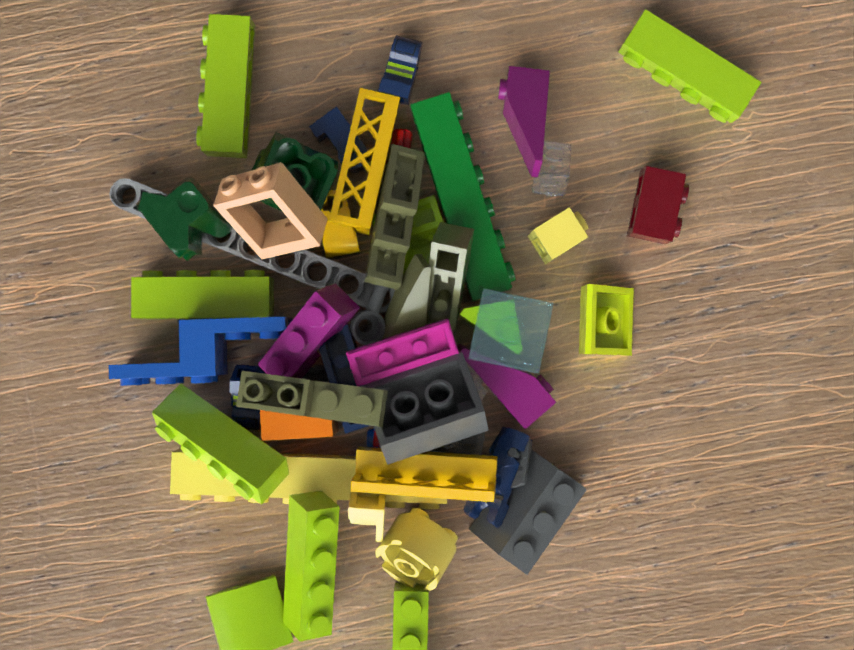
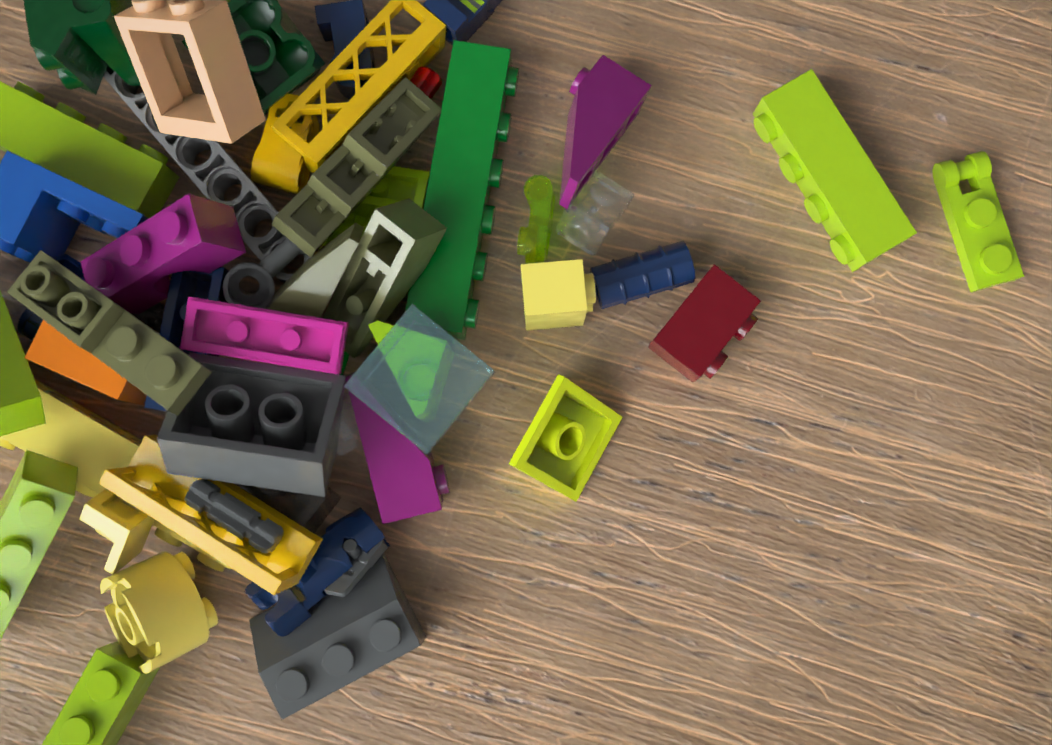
camera: 30 degrees right, 5 degrees down
none -> dark grey axle [184,479,284,554]
none -> clear neon green plate [517,175,556,264]
none -> dark blue axle [590,241,696,309]
none -> lime plate [932,151,1024,293]

